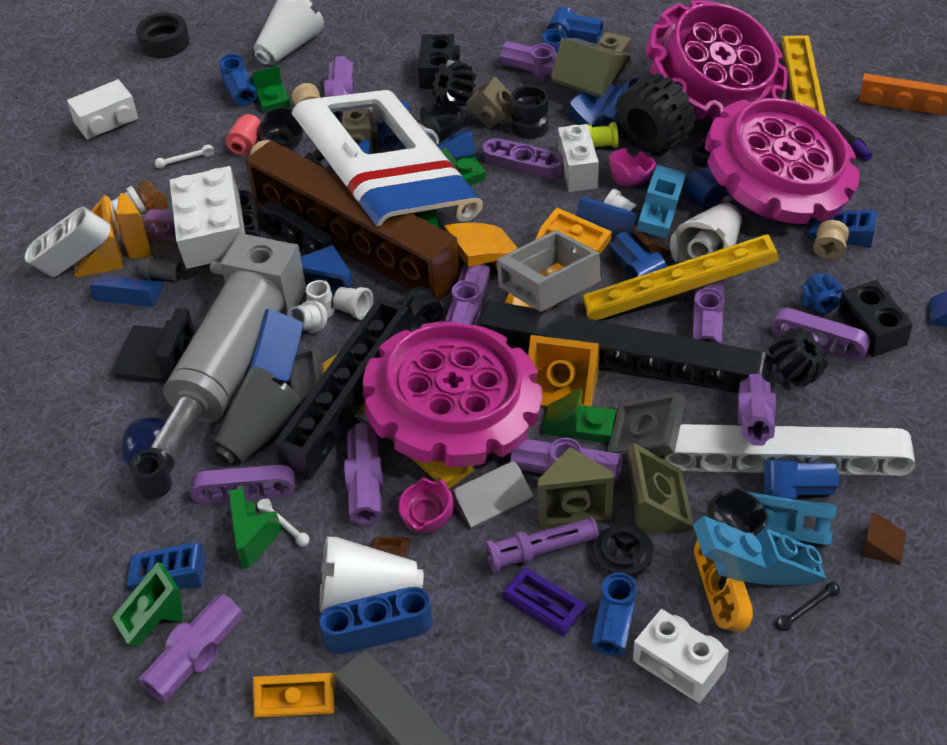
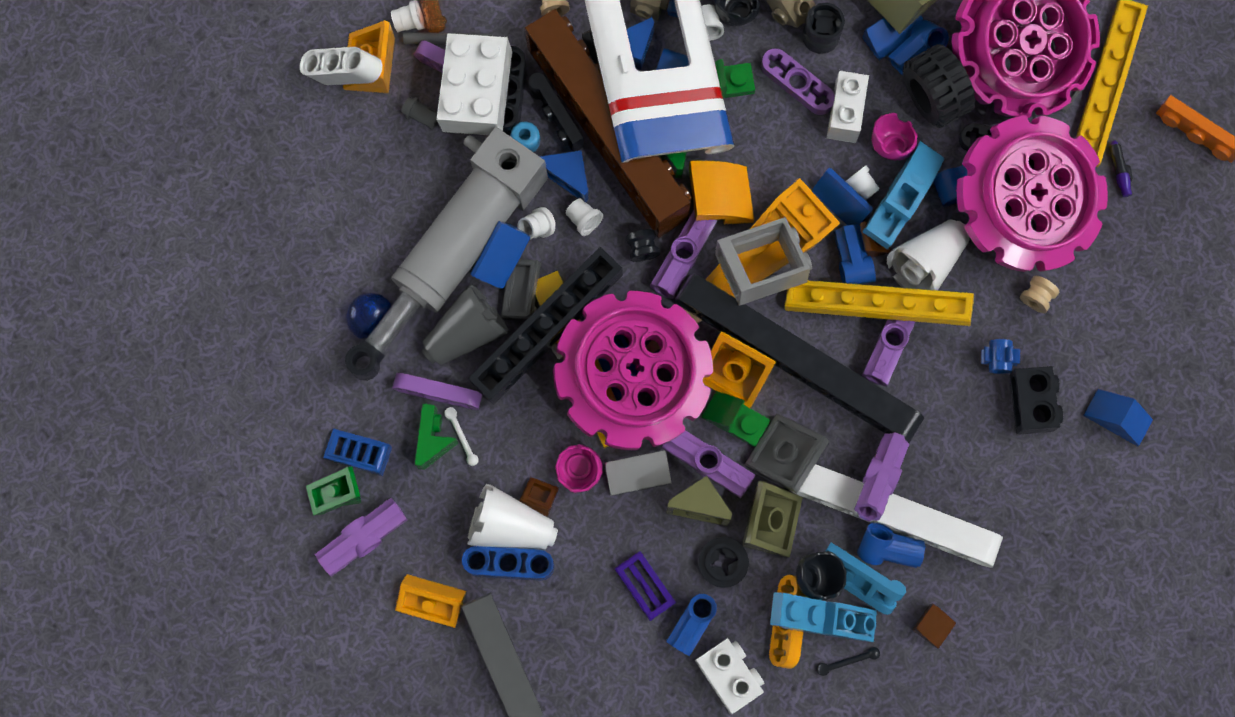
camera: 15 degrees right, 30 degrees up
blue slope [90,275,164,307] -> none
black bracket [113,308,195,383] -> none
light orange slope [116,193,152,259] -> none
white piece [306,280,337,318] -> none
medium lavender piece [344,423,383,526] -> none
blue slope [437,130,476,159] -> none
medium lavender pin [484,516,599,573] -> none
neon yellow bush [588,122,618,149] -> none
black gear [769,327,828,387] -> none
medium lavender beam [771,308,871,361] -> none
blue slope [808,210,878,248] -> none

